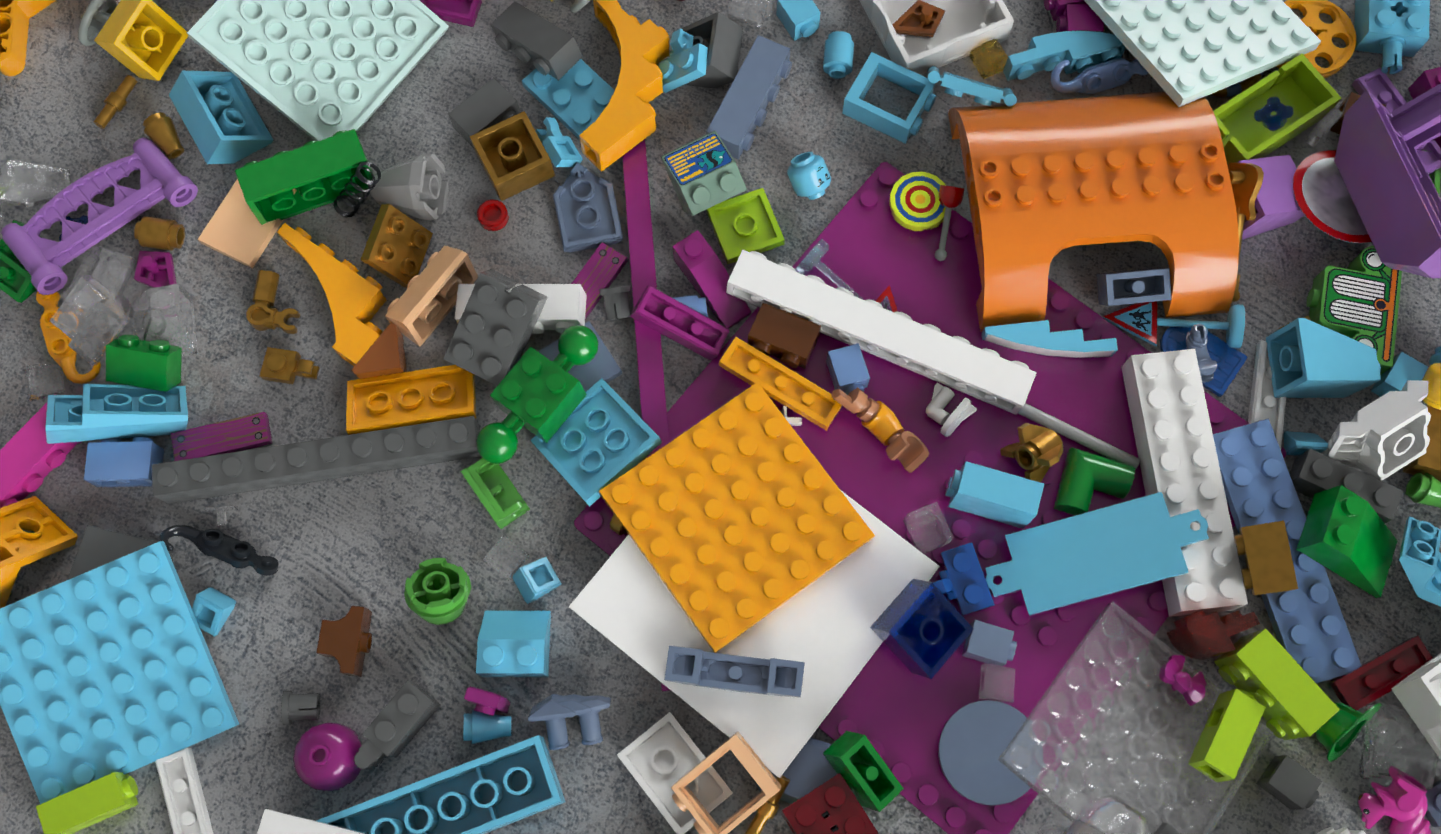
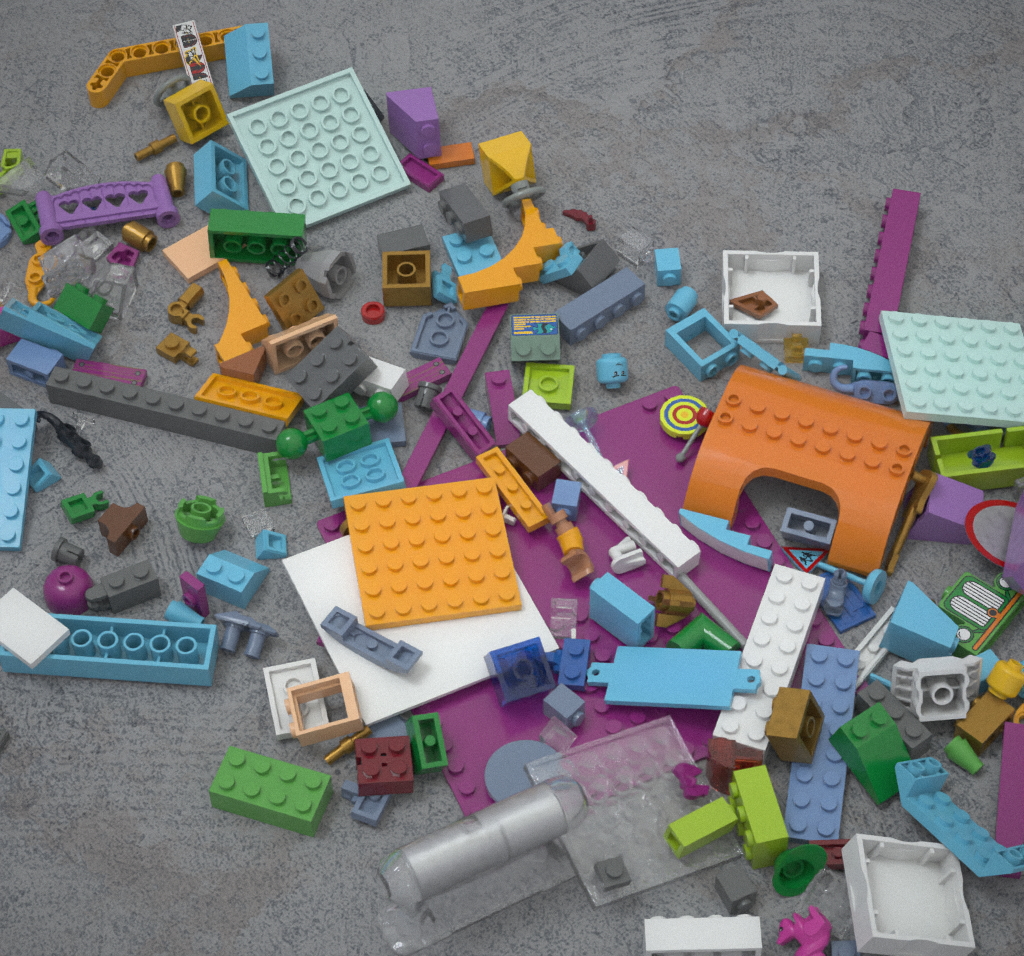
camera: 25 degrees right, 20 degrees down
none -> green plate [60,490,109,525]

